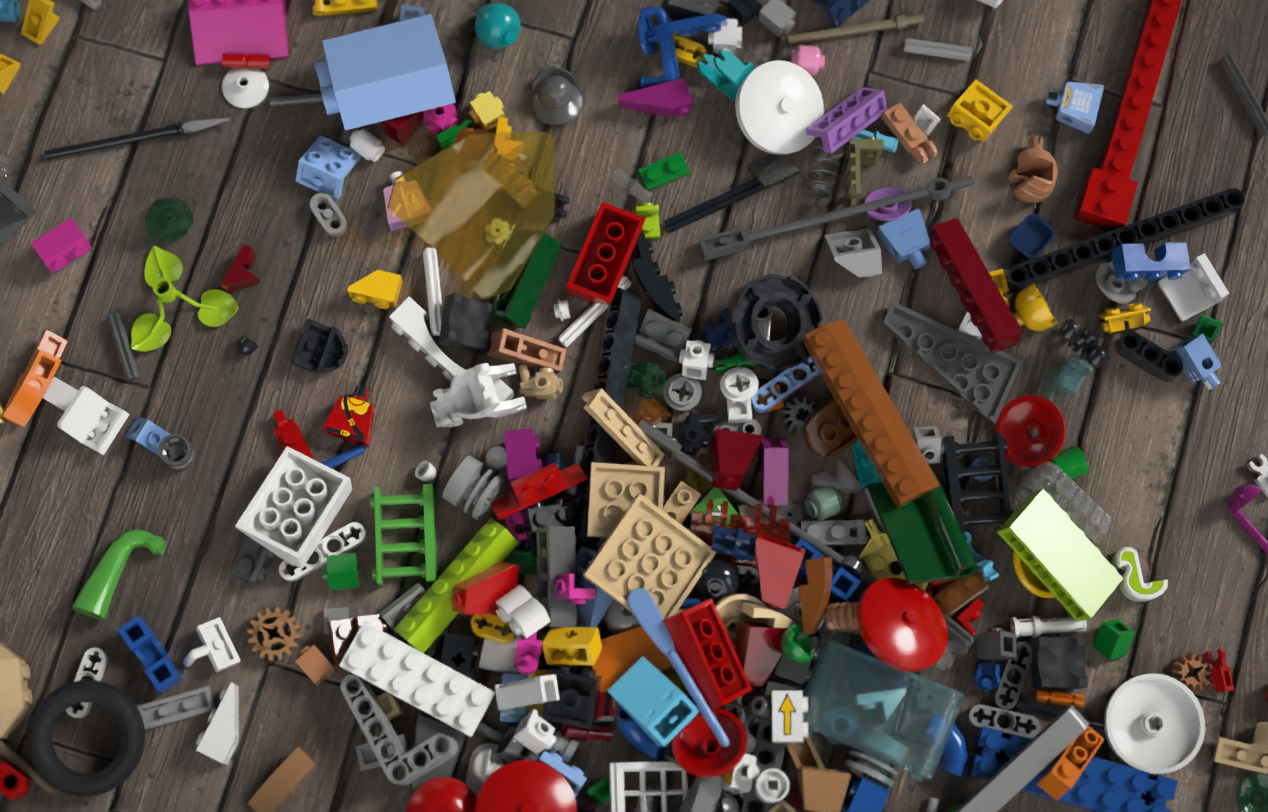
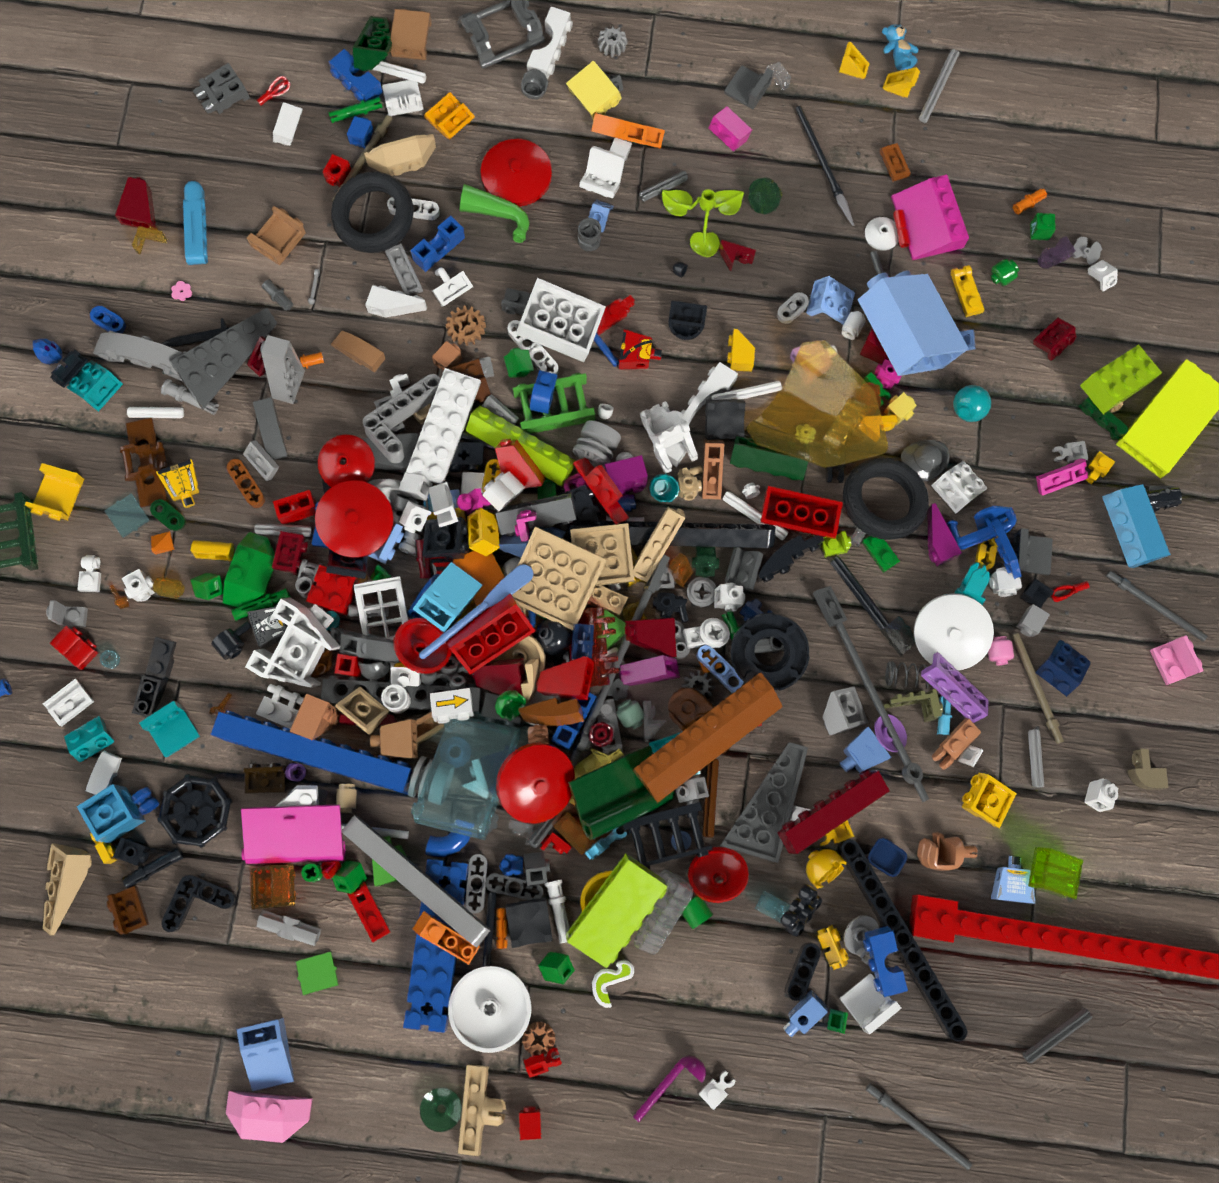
camera: 80 degrees right, 0 degrees up
none -> white bracket [389,374,410,398]
none -> white brick [398,473,433,501]
none -> red dish [481,139,552,207]
none -> blue brick [530,370,557,414]
none -> dark red plate [589,722,614,747]
none -> teal hair [649,474,680,502]
none -> reddish brown axle [702,759,719,838]
none -> black tyre [843,457,929,540]
none -> dark orange plate [880,143,911,182]
none -> white bracket [931,461,987,514]
none -> clear neon green brick [1028,847,1083,900]

